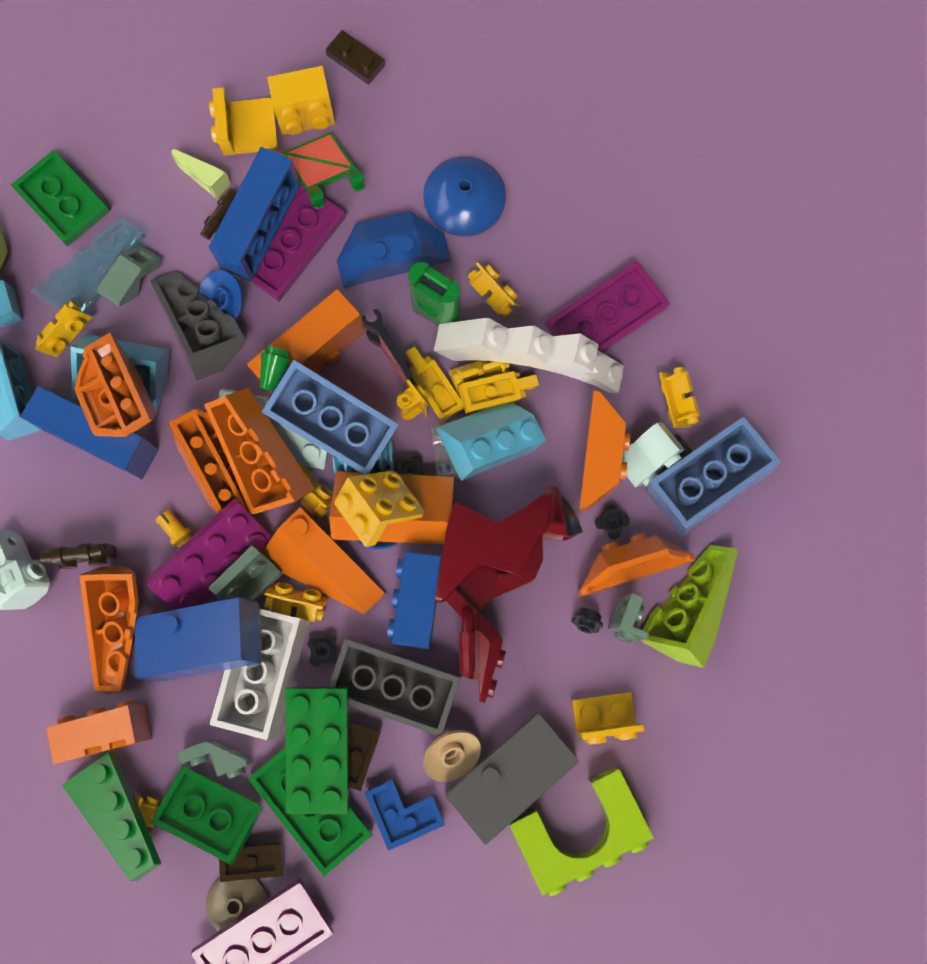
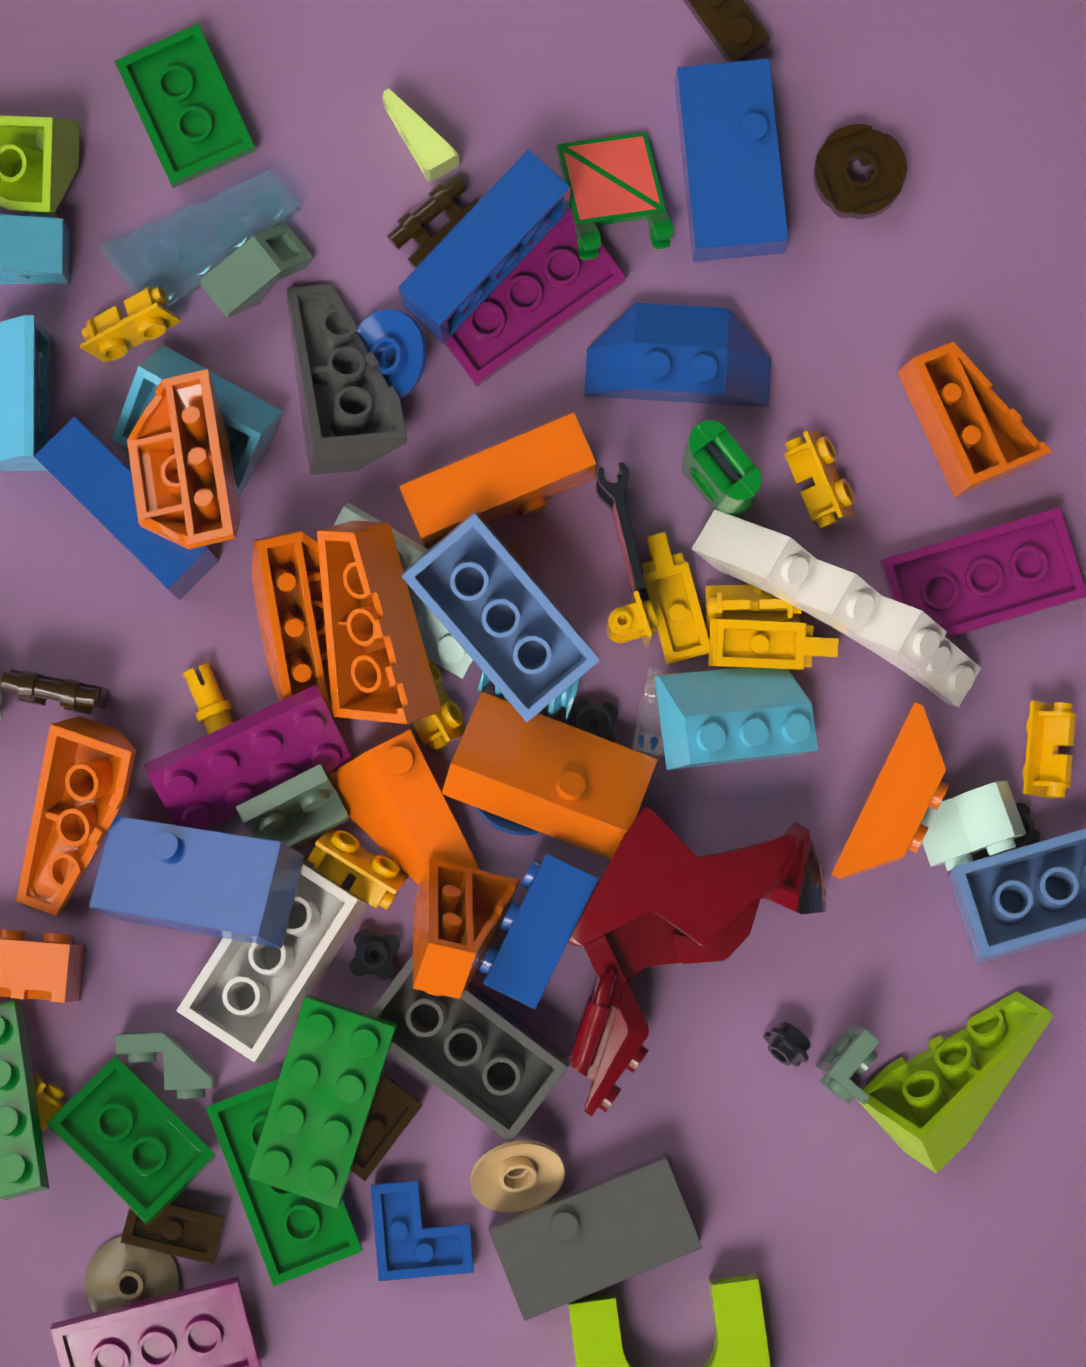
camera: 20 degrees right, 5 degrees up
yellow bracket [209,87,278,156] -> none
green cone [259,346,291,392] -> none
yellow brick [267,66,335,135] -> none
yellow bracket [334,471,425,547] -> none
blue dish [423,157,506,237] -> none
yellow bracket [571,692,645,744] -> none
orange wedge [578,533,696,598] -> none
black plate [595,505,630,539] -> none
none -> orange wedge [413,859,520,999]
none -> blue brick [674,59,788,262]
none -> dark brown plate [813,124,907,219]
none -> orange wedge [897,341,1053,498]

